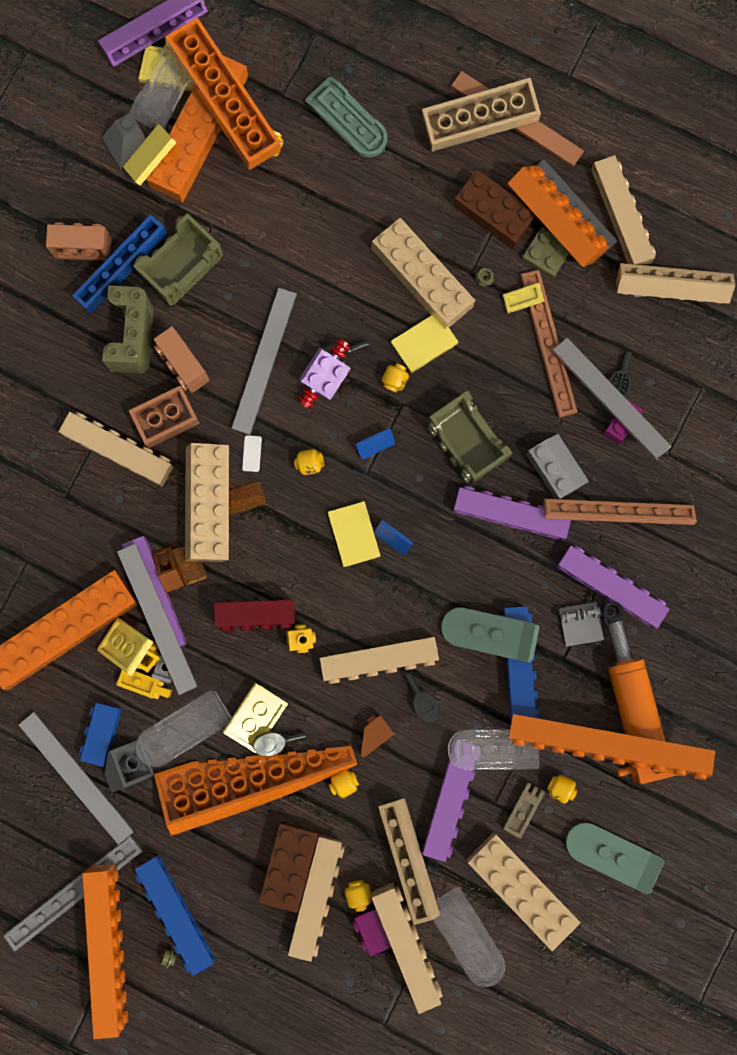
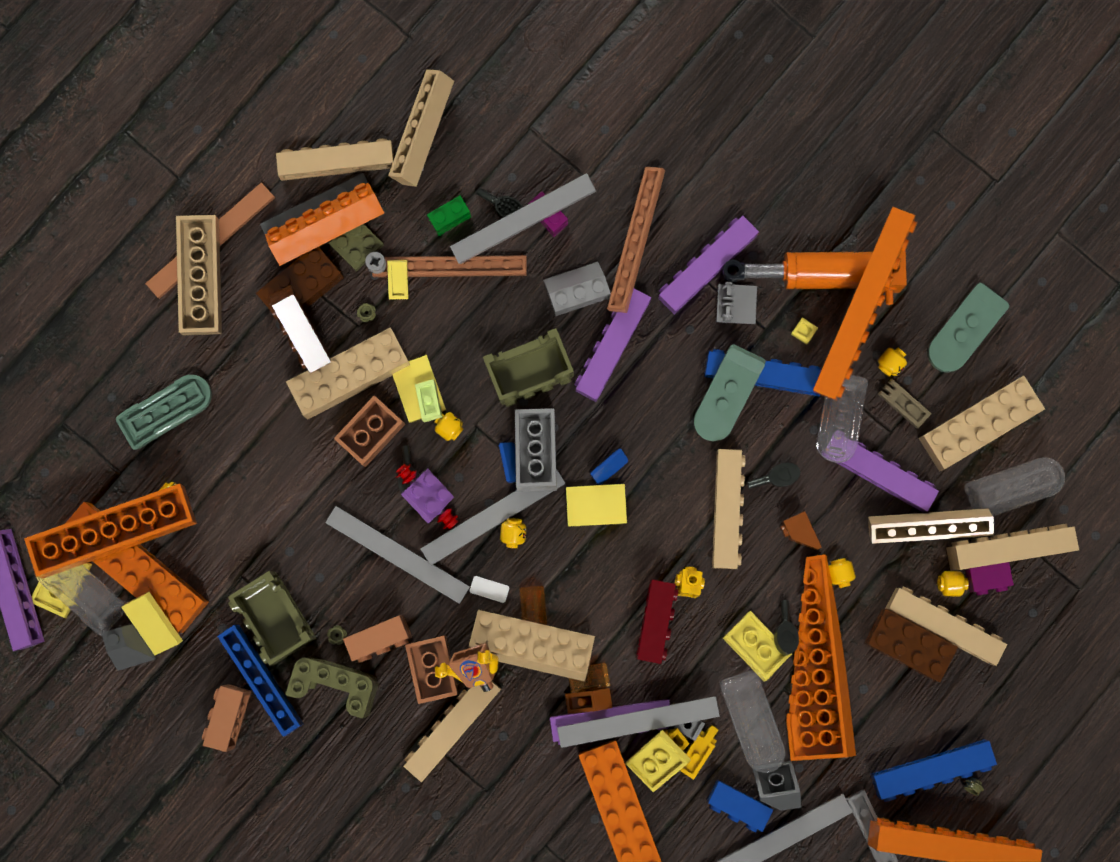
camera: 70 degrees left, 0 degrees up
none -> brick [268,285,331,373]
none -> olive plate [327,625,347,645]
none -> nougat brick [334,395,405,467]
none -> light grey wheel [365,252,387,274]
none -> yellowish green plate [415,379,443,422]
none -> light grey tile [421,469,565,566]
none -> green brick [427,196,471,236]
none -> torso [435,643,499,692]
none -> light grey brick [515,409,557,492]
none -> light yellow tile [791,317,818,345]

